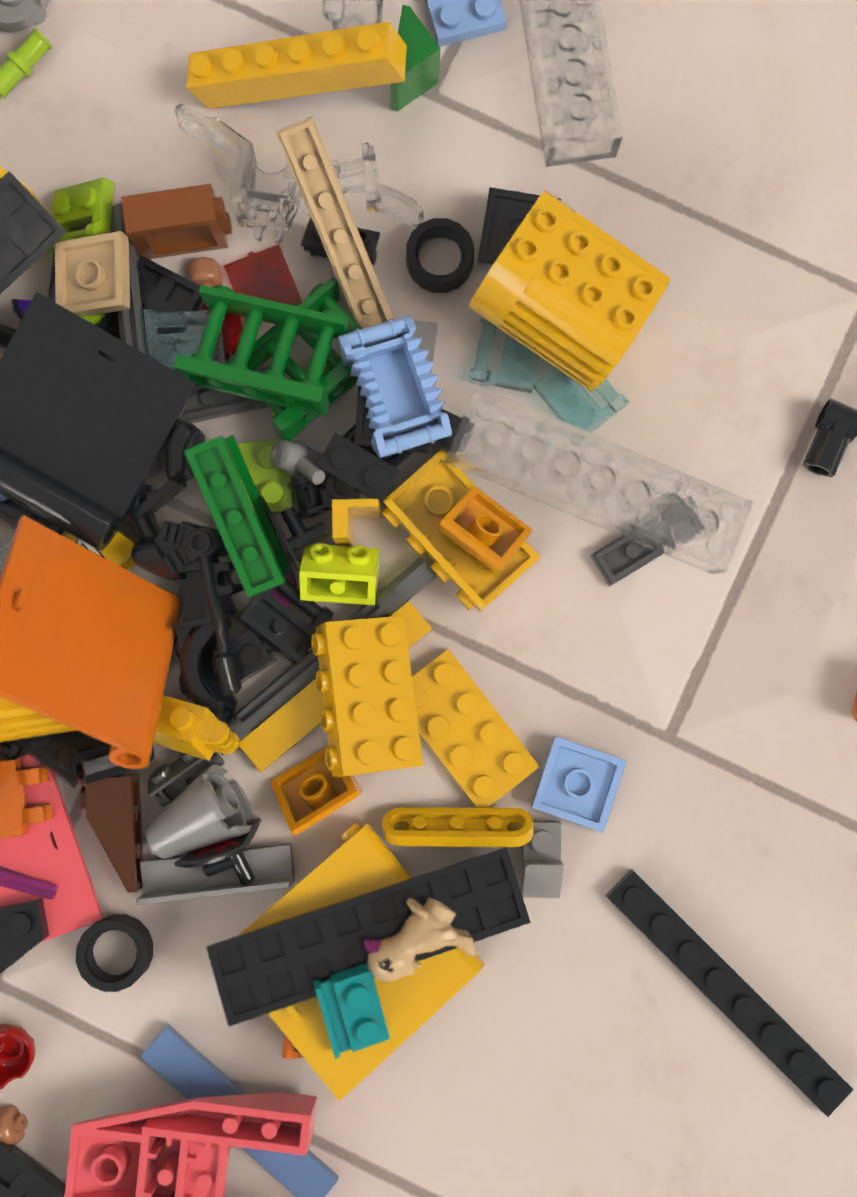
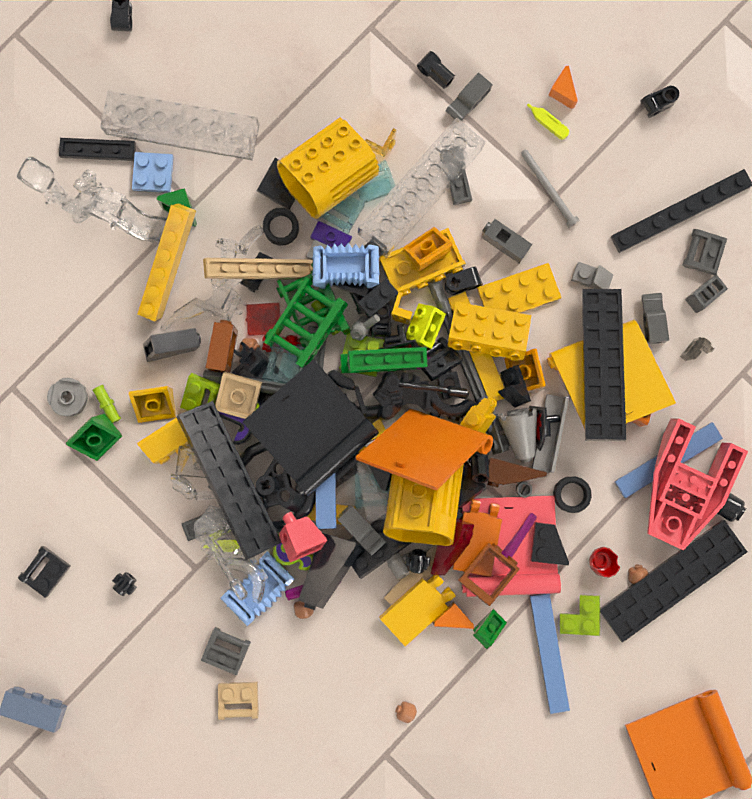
camera: 75 degrees left, 0 degrees up
teal plate [313,963,390,1059] -> none
tan animal [364,897,476,982] -> none
yellow plate [382,807,534,847] -> none
light blue plate [531,736,627,832] -> none
none -> yellow slope [129,386,176,423]
none -> slope [143,328,201,362]
none -> black plate [233,342,266,375]
none -> dark purple plate [310,221,352,247]
none -> clear yellow bracket [365,128,397,157]
none -> black piece [444,266,483,295]
none -> dark grey piece [446,72,493,123]
none -> dark grey brick [482,219,533,263]
none -> black slope [498,365,531,408]
none -> dark grey hinge [516,482,532,498]
none -> light grey bar [521,150,579,228]
none -> neon yellow piece [527,103,569,140]
none -> dark grey piece [641,293,669,345]
none -> clear smoke bracket [680,337,714,361]
none -> dark grey plate [682,229,727,275]
none -> dark grey slope [685,274,728,313]

